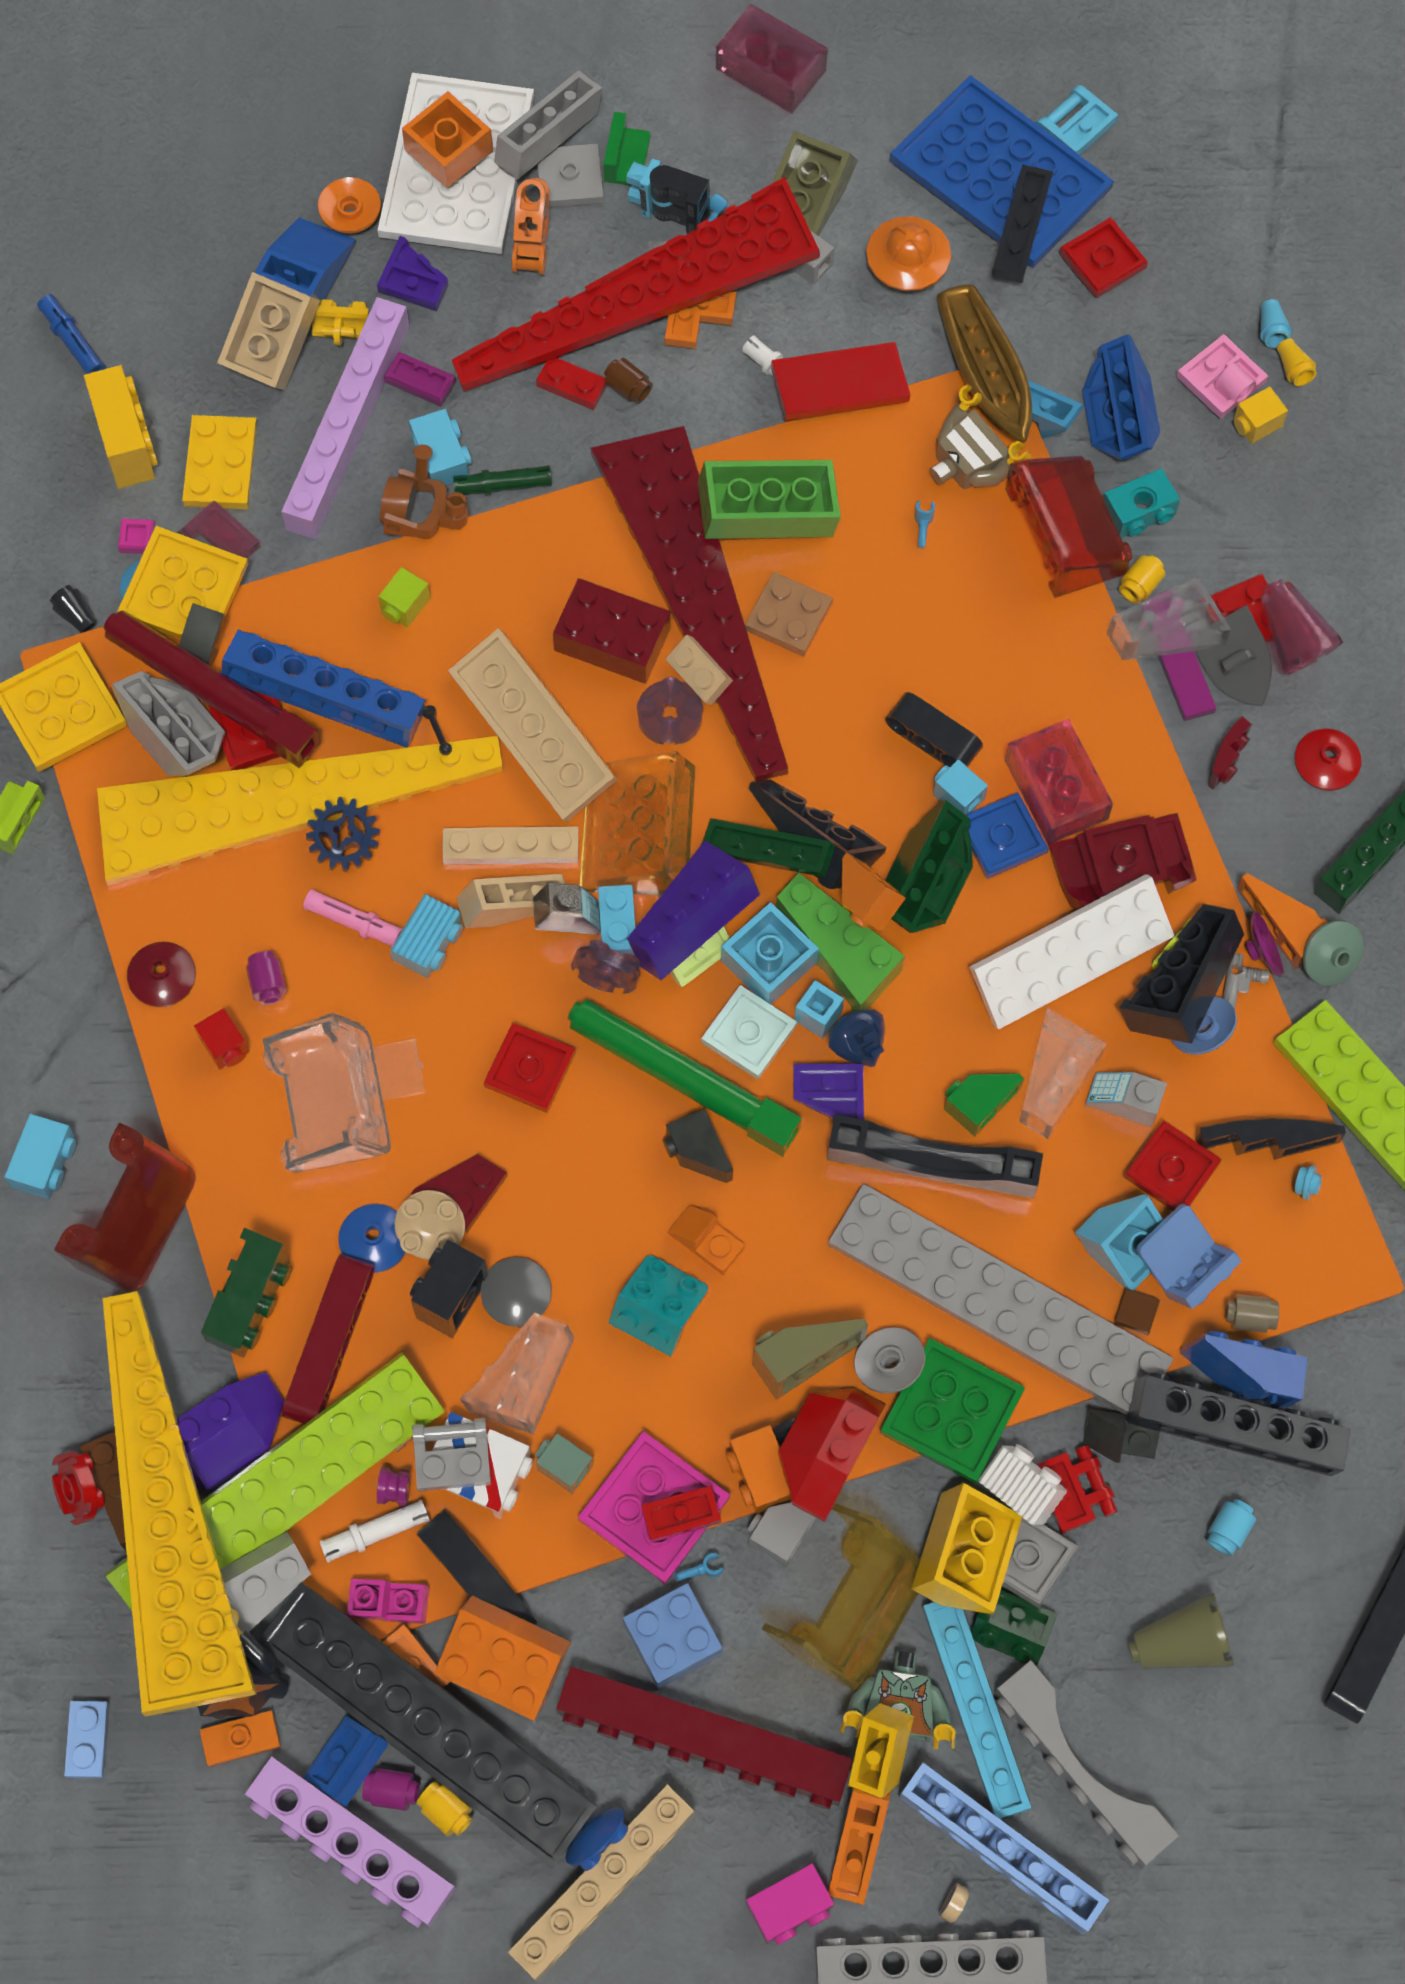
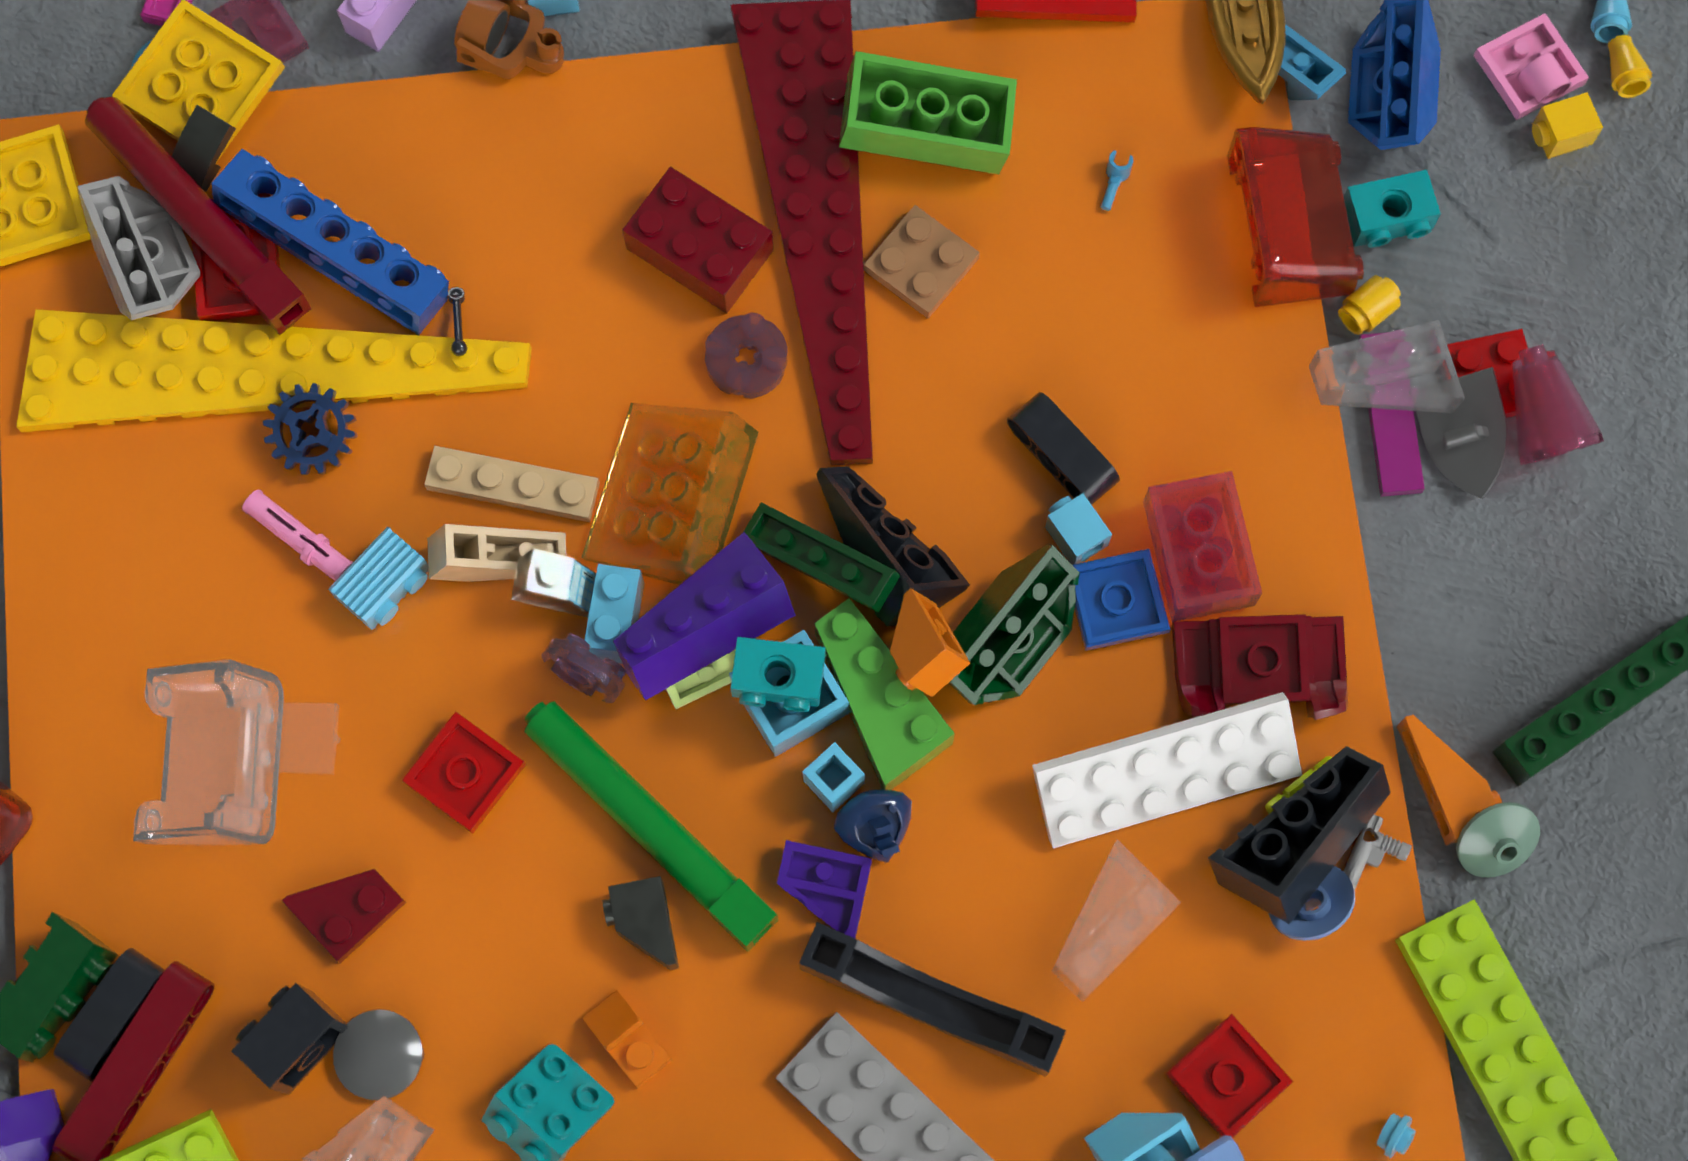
camera: 15 degrees right, 5 degrees up
black cone [50,585,97,633] -> none
dark red dish [127,942,196,1007] -> none
red brick [194,1008,249,1070] -> none
magenta brick [246,951,287,1005] -> none
blue dish [339,1204,406,1273] -> none
lime brick [378,567,431,628] -> none
tan dish [395,1190,465,1260] -> none
tan plate [448,628,618,822] -> none
dark green pin [453,465,552,496] -> none
tan plate [665,635,733,705] -> none
light aqua plate [701,985,797,1080] -> none
dark tan torso [930,385,1031,489] -> none
green slope [944,1074,1024,1137] -> none
light grey slope [1085,1072,1167,1127] -> none
black slope [1195,1118,1346,1160] -> none
dark red slope [1208,716,1252,790] -> none
magenta dish [1247,912,1284,977] -> none
red dish [1294,728,1362,791] -> none
none -> black beam [53,948,165,1081]
none -> teal brick [731,637,826,712]

